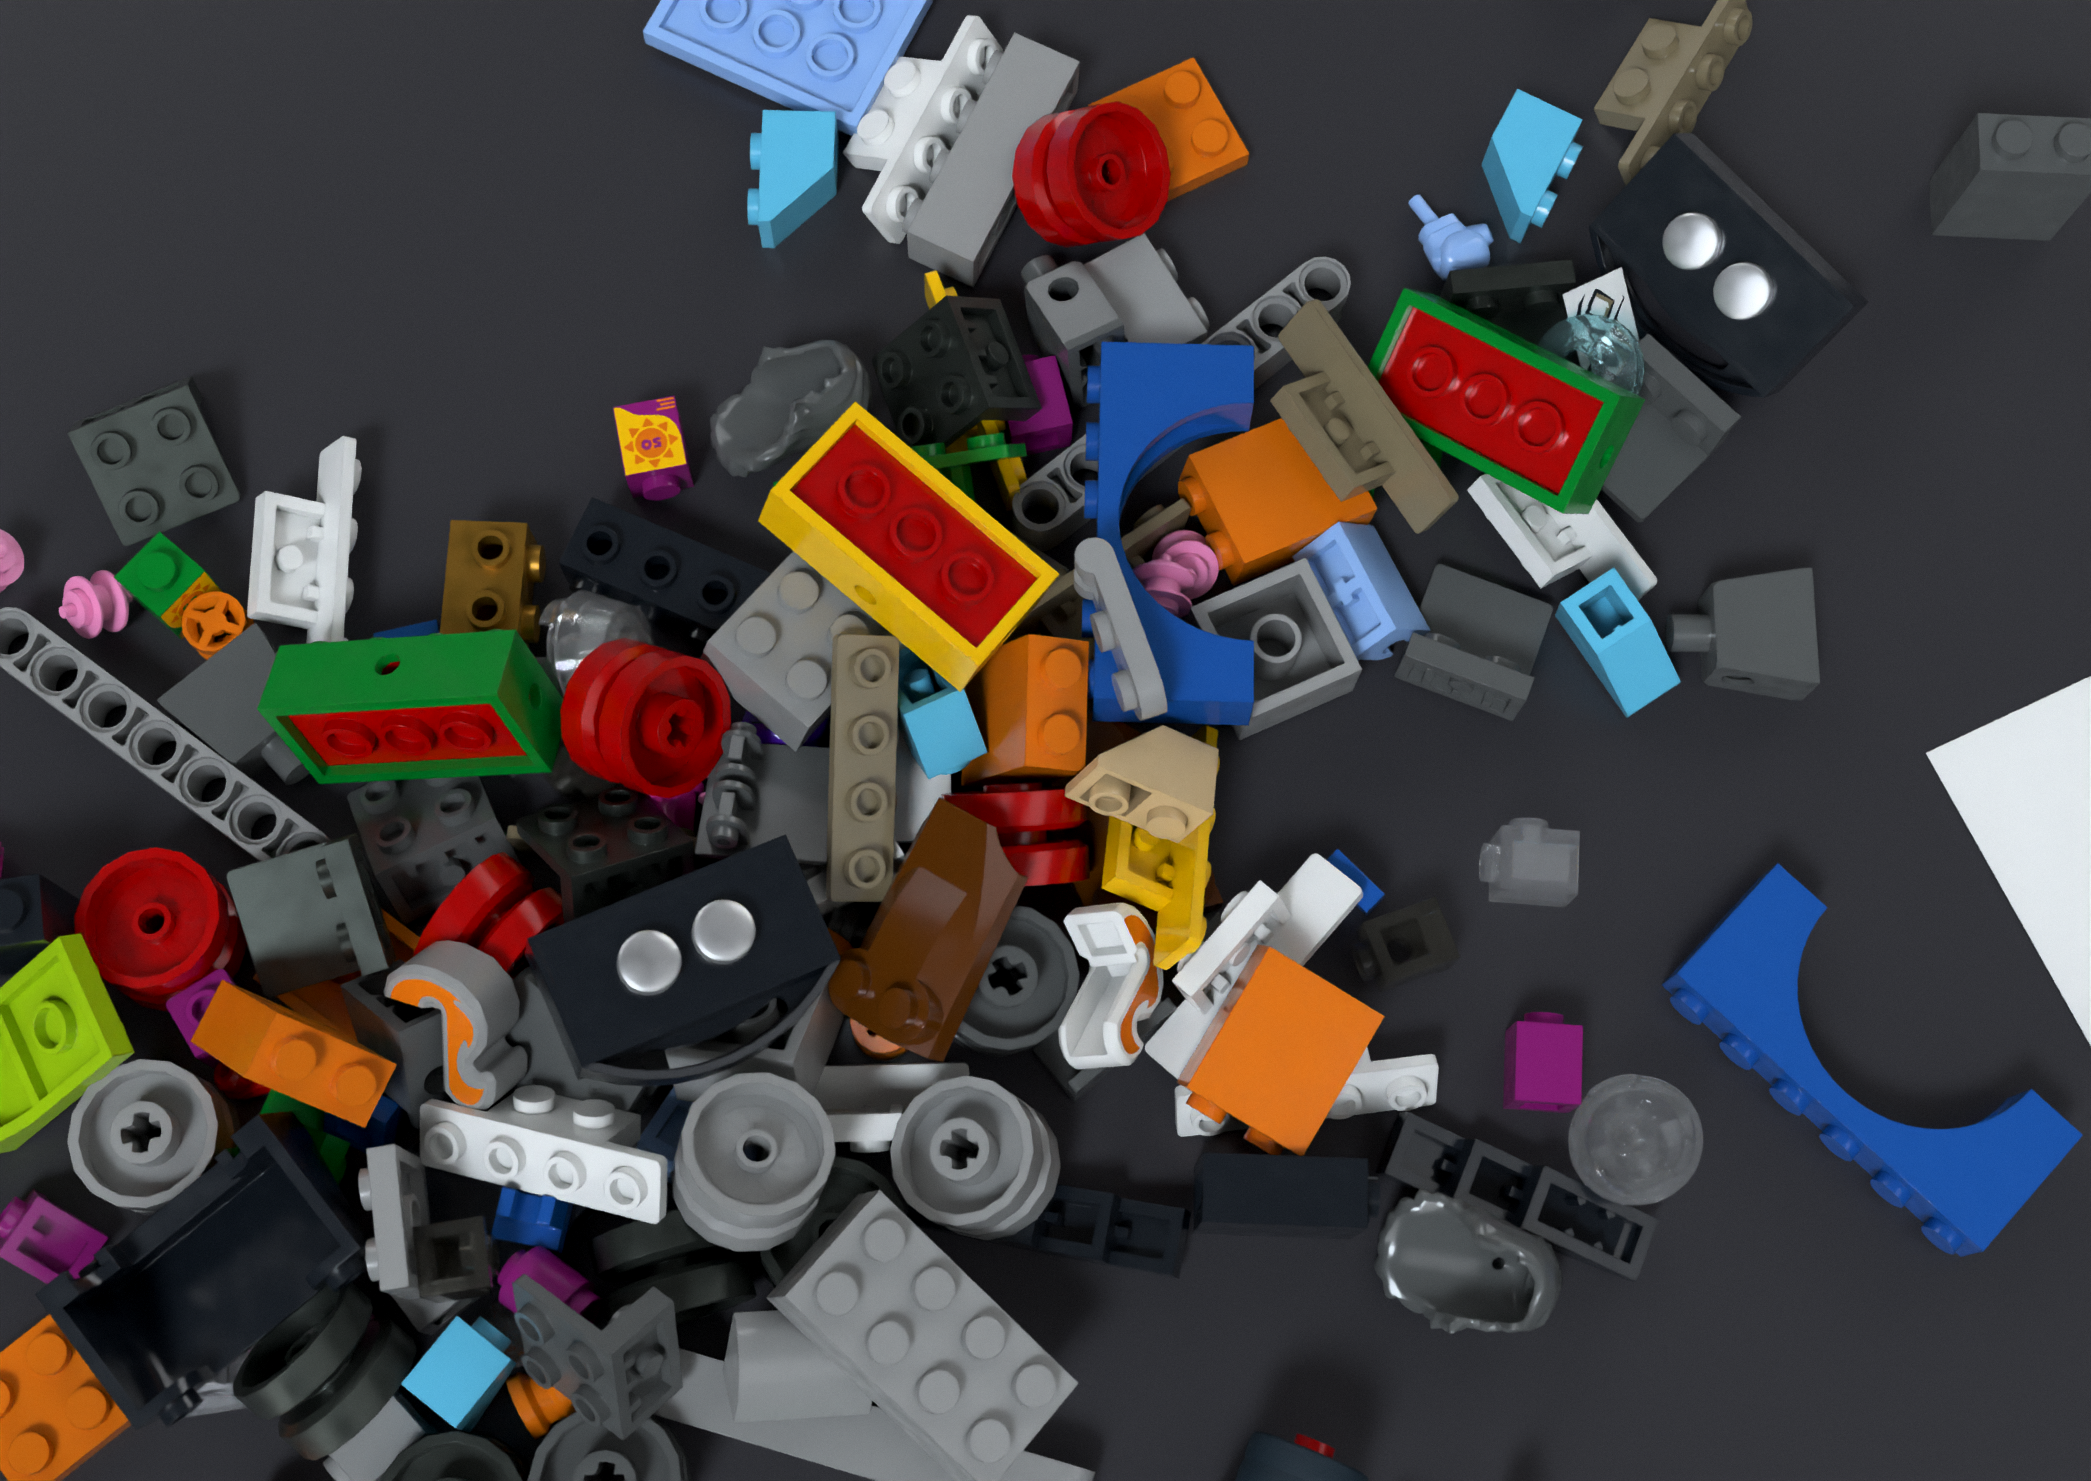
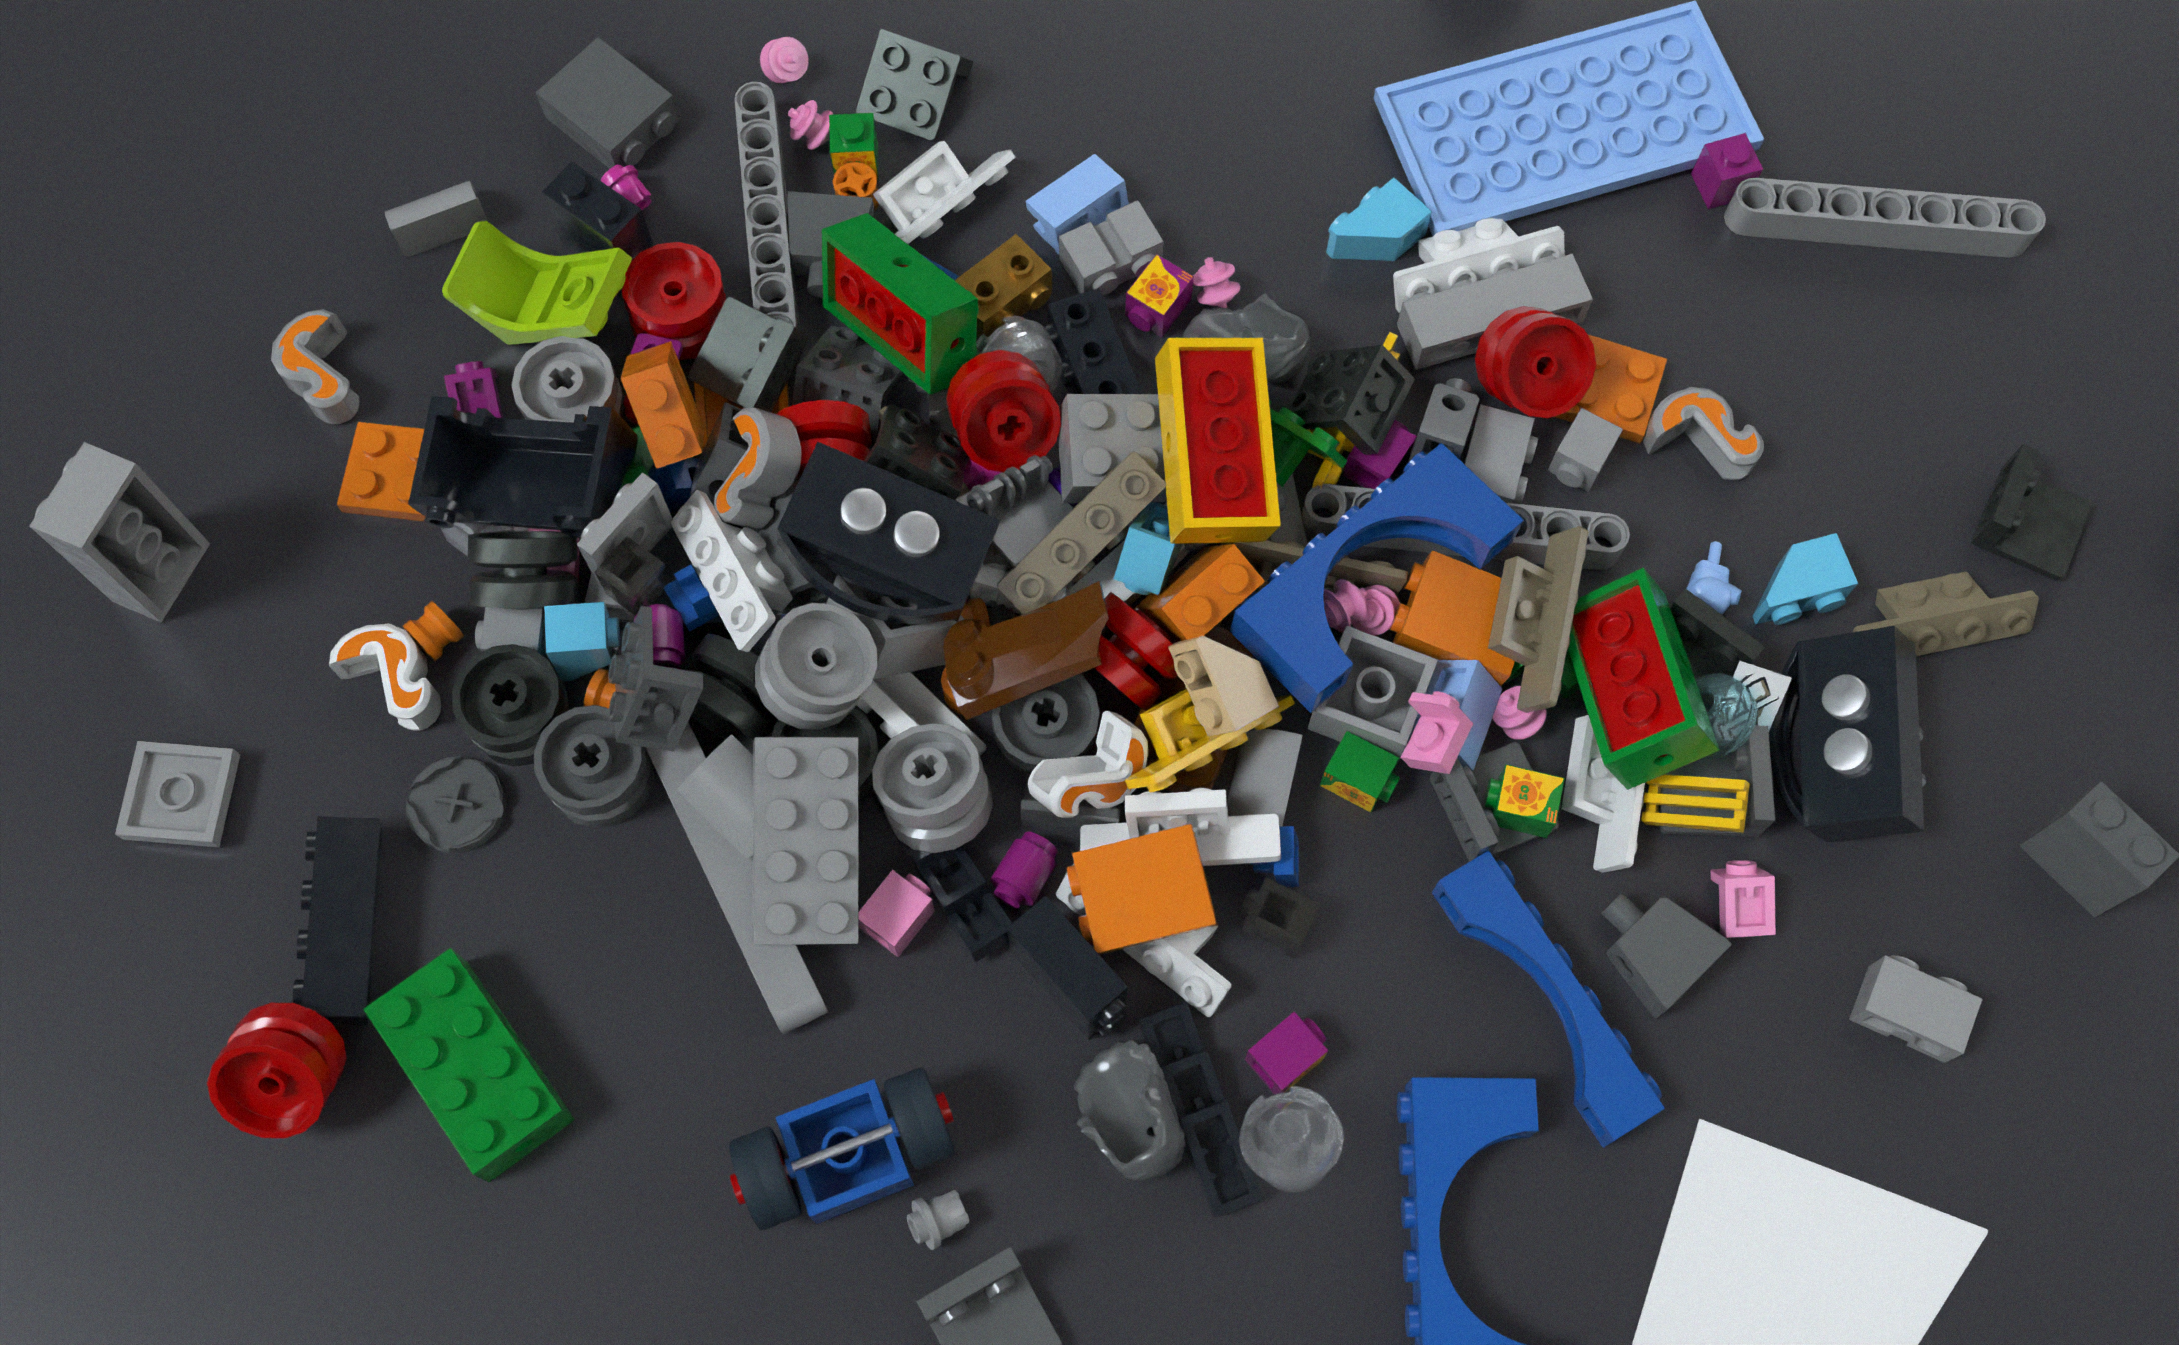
camera: 50 degrees right, 5 degrees down
light grey plate [1073,537,1168,721] -> none
clear brick [1479,818,1580,908] -> none
medium azure slope [1555,567,1681,718] -> none
none -> bright pink brick [858,870,935,957]
none -> magenta brick [990,832,1058,908]
none -> light blue hinge [1025,154,1129,255]
none -> light grey brick [1059,200,1163,296]
none -> bright pink wheel [1193,257,1241,308]
none -> light grey brick [1227,729,1303,827]
none -> green brick [1320,731,1401,813]
none -> bright pink bracket [1401,691,1473,774]
none -> blue arch [1432,850,1665,1148]
none -> brick [1484,764,1565,838]
none -> bright pink wheel [1492,686,1547,740]
none -> light grey brick [1548,408,1623,492]
none -> yellow tile [1641,775,1750,832]
none -> light grey animal [1643,387,1764,480]
none -> bright pink bracket [1710,860,1776,938]
none -> light grey brick [1849,955,1982,1063]

